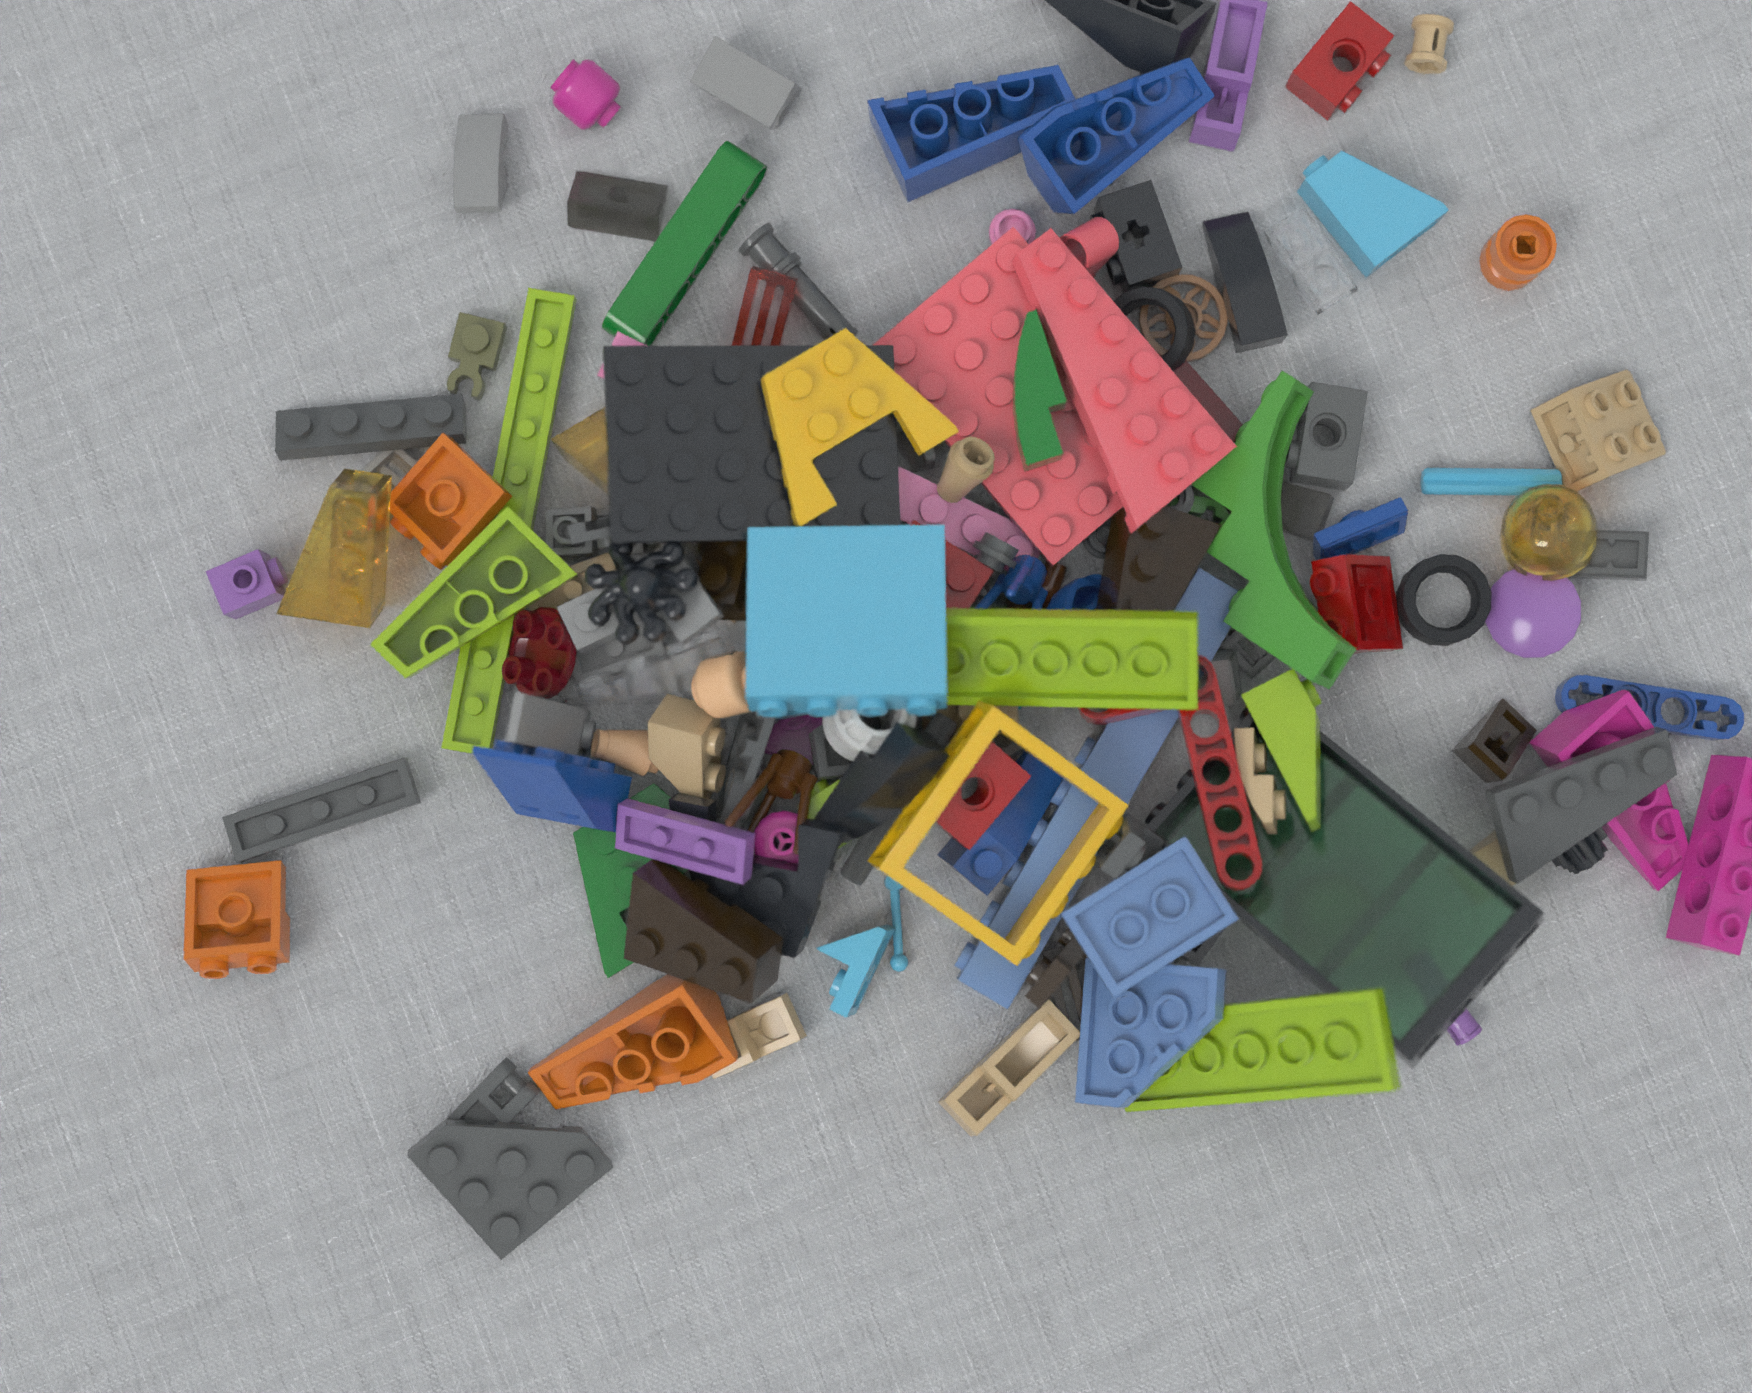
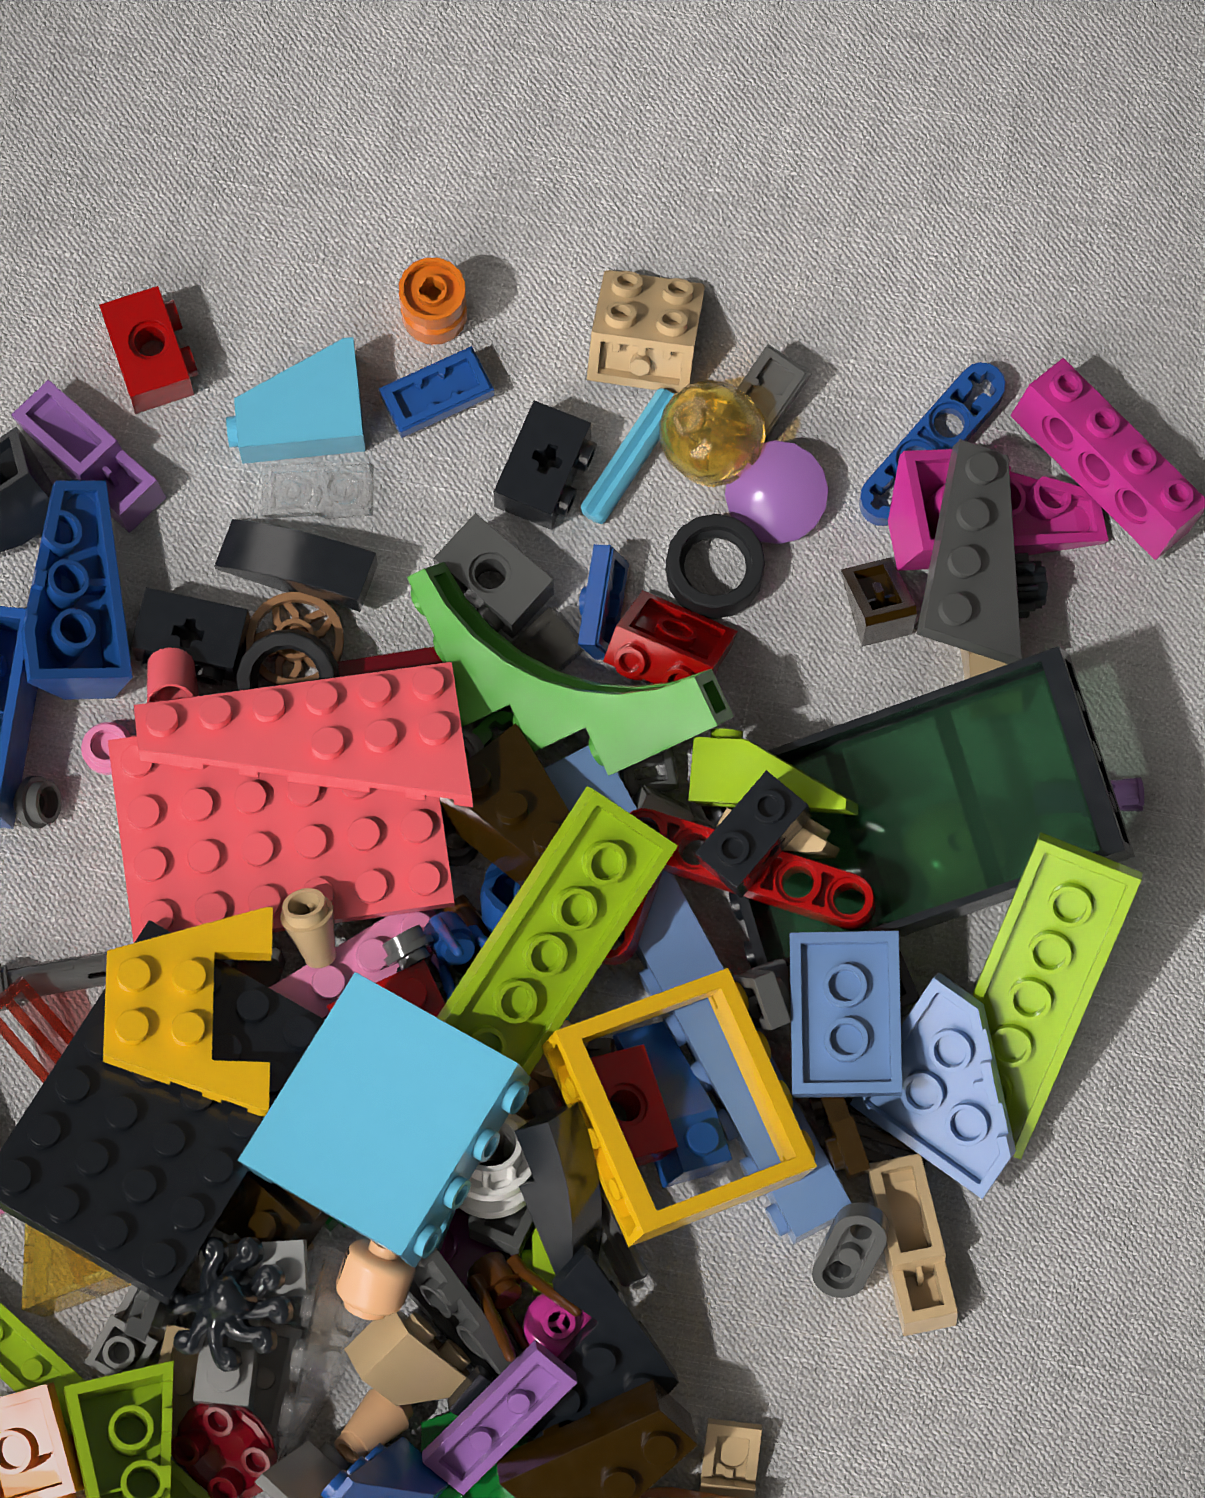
camera: 60 degrees left, 10 degrees down
medium azure slope [816,924,896,1018] -> none
medium azure hinge [884,875,908,972] -> none
green slope [1013,310,1067,472] -> none
tan bush [1404,14,1454,74] -> none
none -> dark grey plate [14,776,62,829]
none -> blue plate [379,346,495,438]
none -> black brick [493,400,597,530]
none -> black brick [695,770,812,898]
none -> dark grey plate [812,1202,889,1298]

